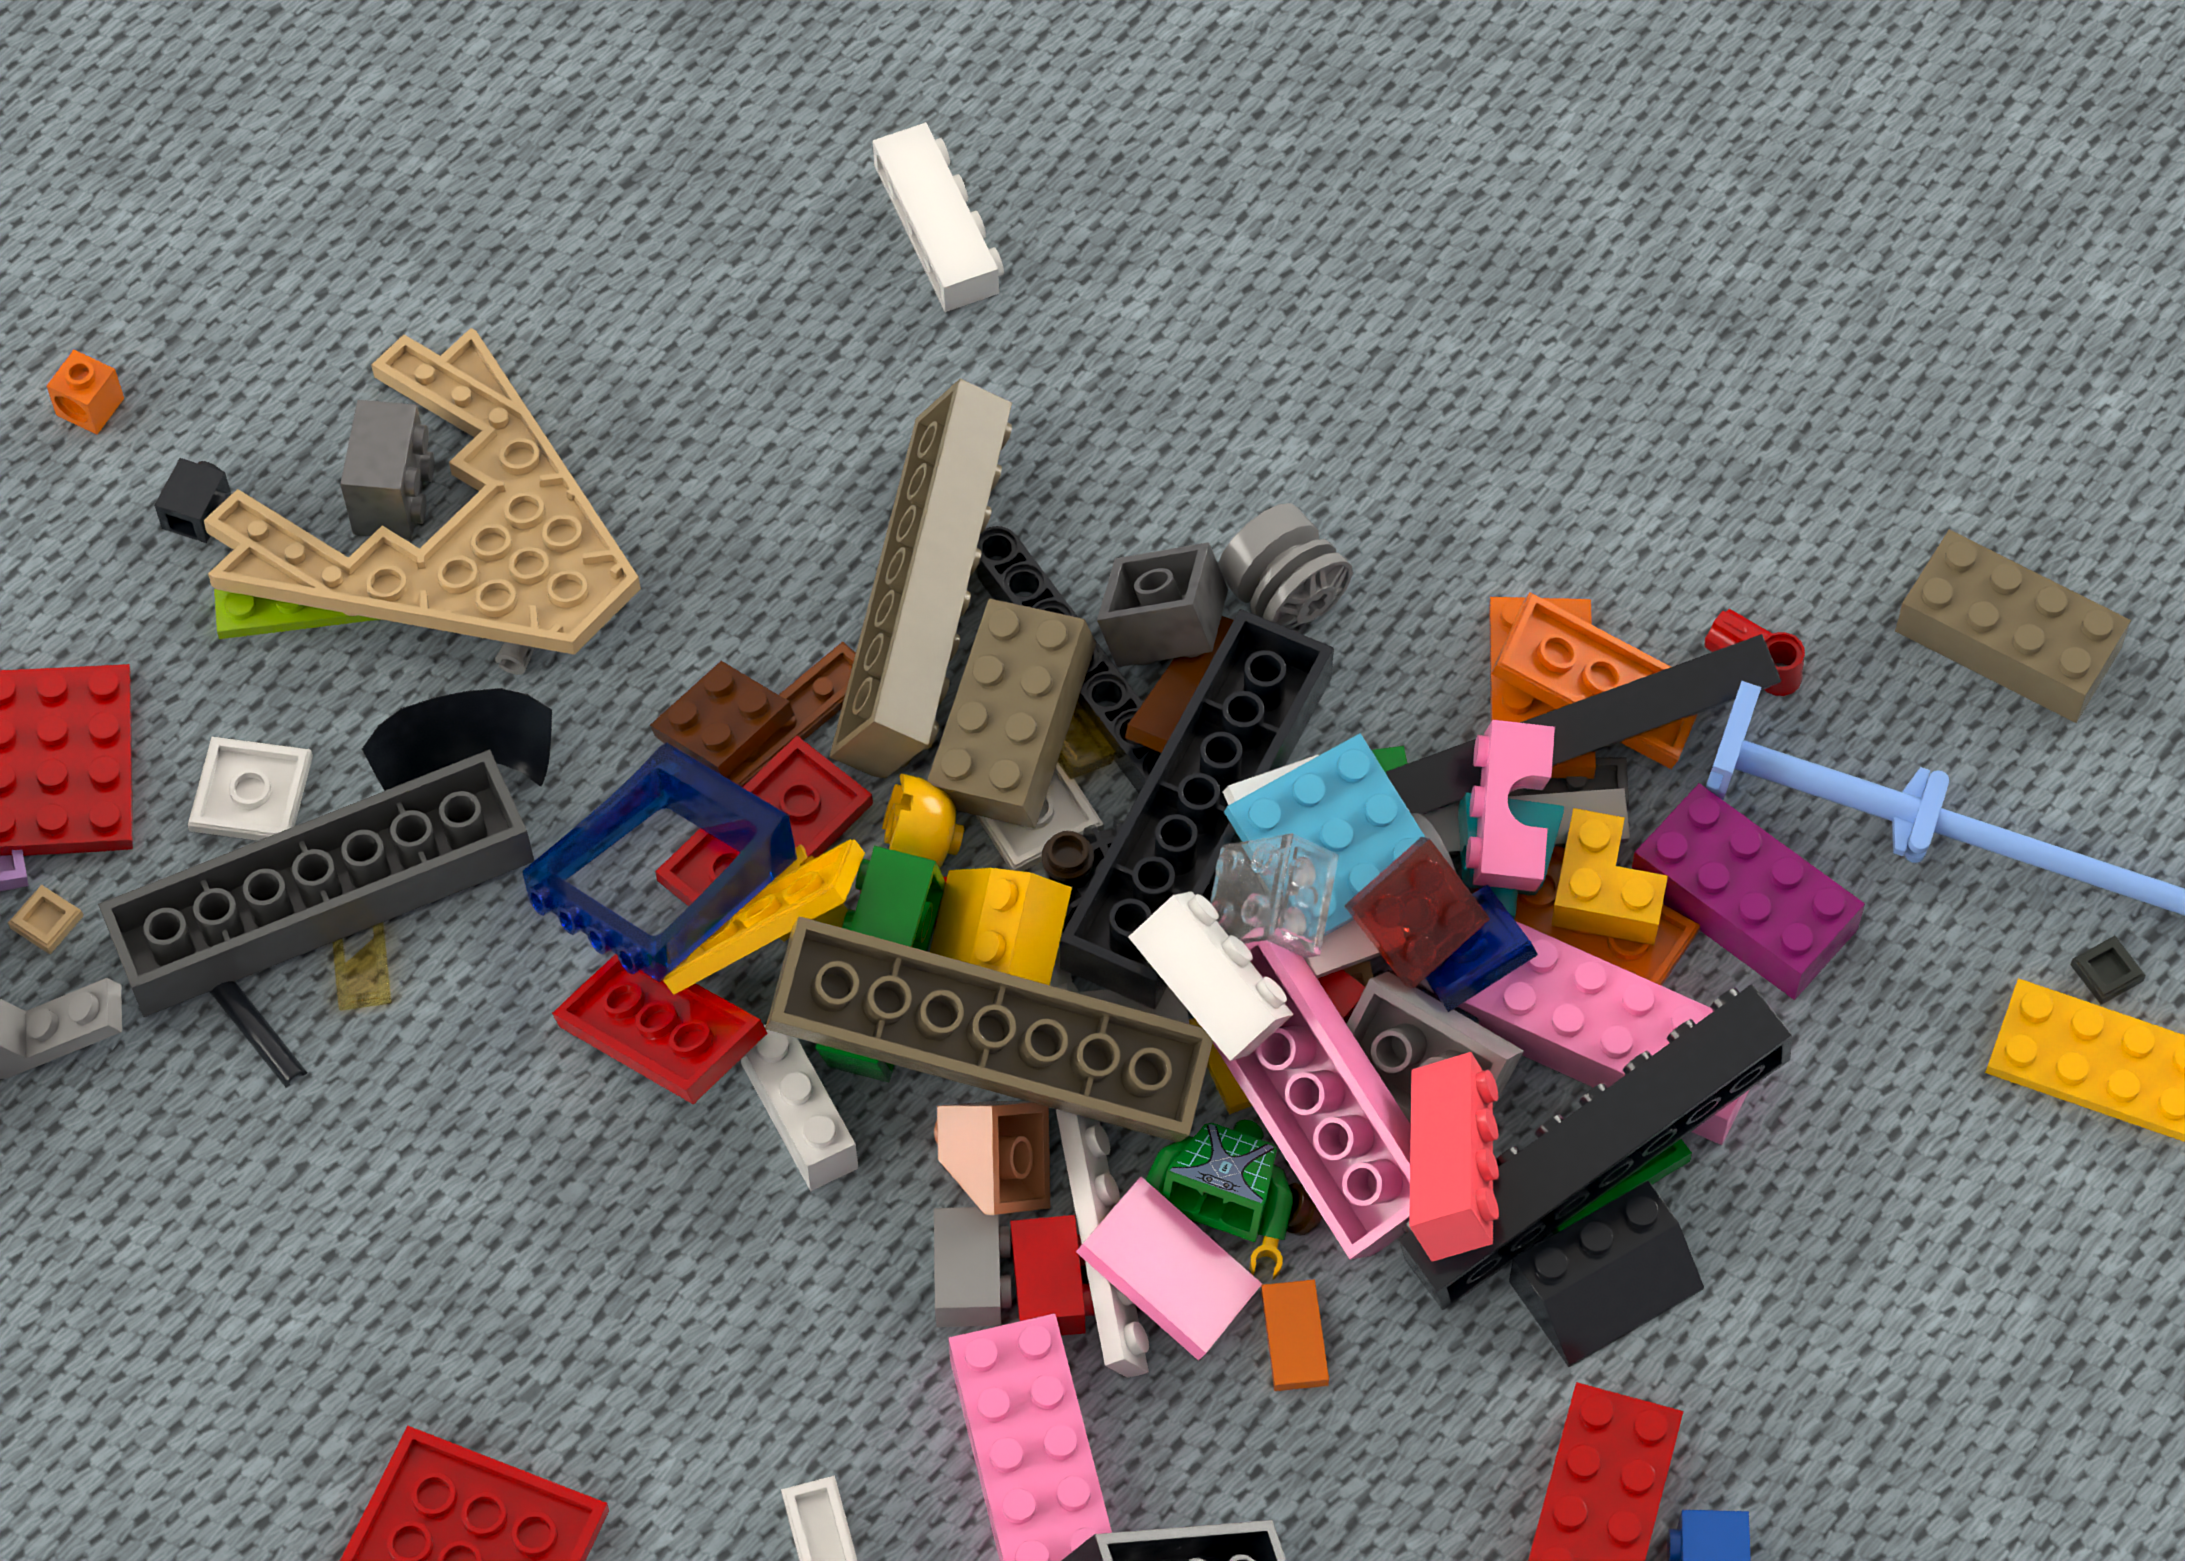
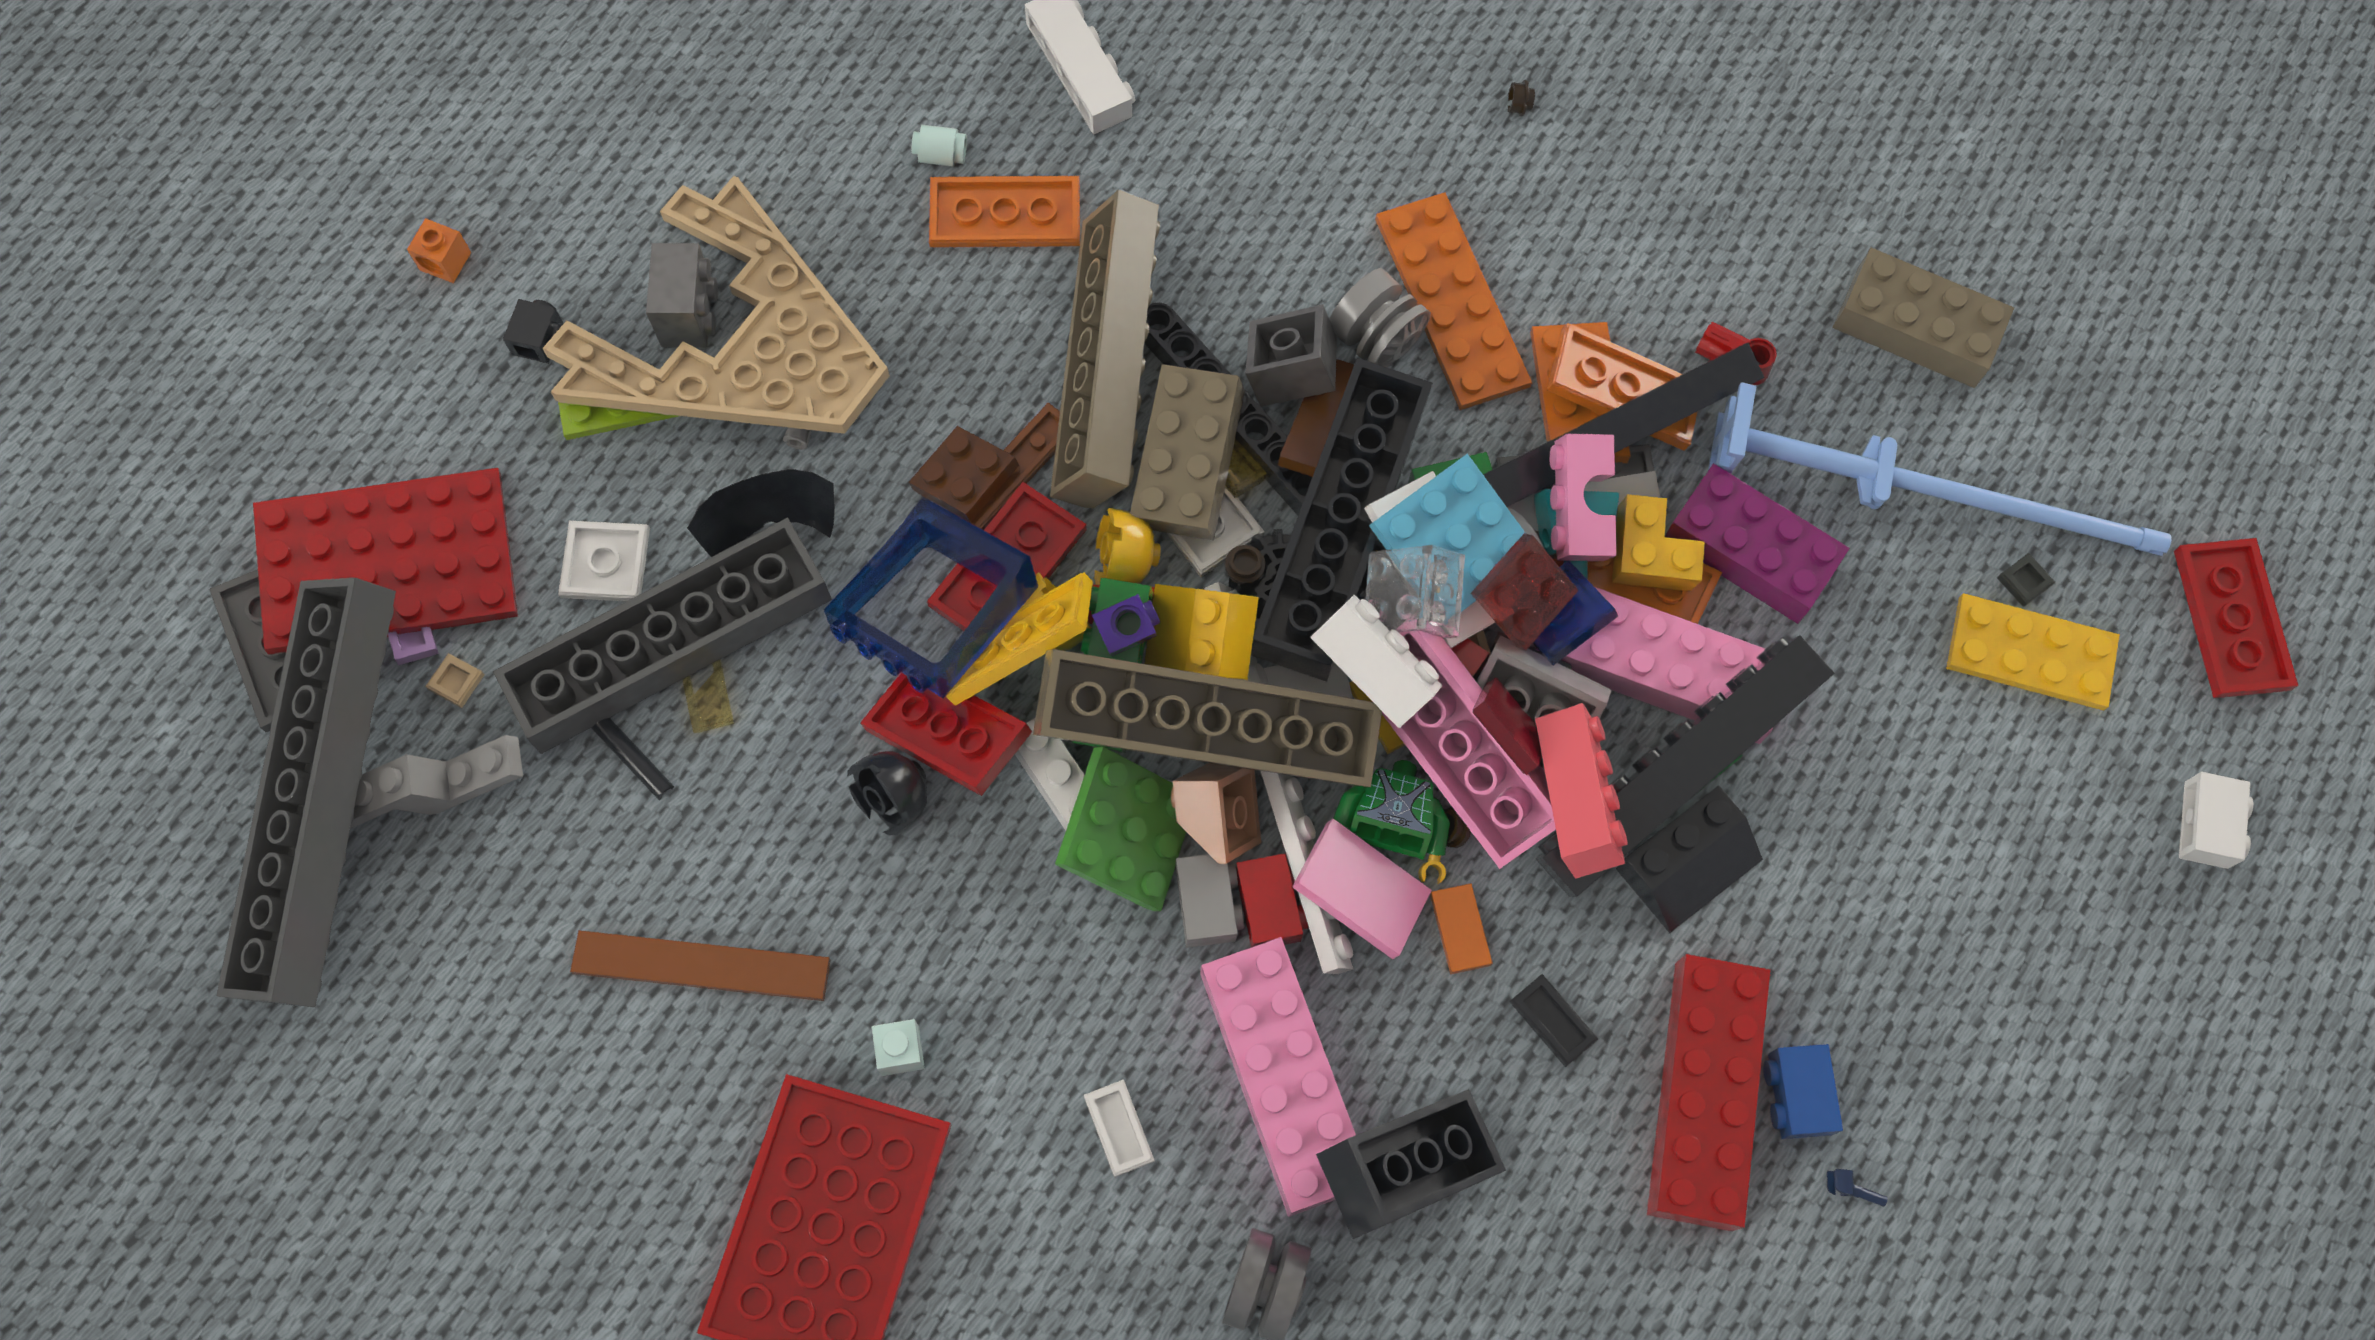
camera: 10 degrees left, 10 degrees up
none -> dark orange tile [570,930,831,1001]
none -> black cylinder [847,751,927,835]
none -> light aqua brick [872,1019,925,1076]
none -> light aqua brick [911,124,967,167]
none -> orange tile [929,176,1080,247]
none -> bright green plate [1055,747,1186,911]
none -> dark purple brick [1092,594,1161,657]
none -> orange plate [1375,192,1532,410]
none -> dark red tile [1472,677,1542,775]
none -> dark brown plate [1508,80,1535,116]
none -> black tile [1509,974,1598,1067]

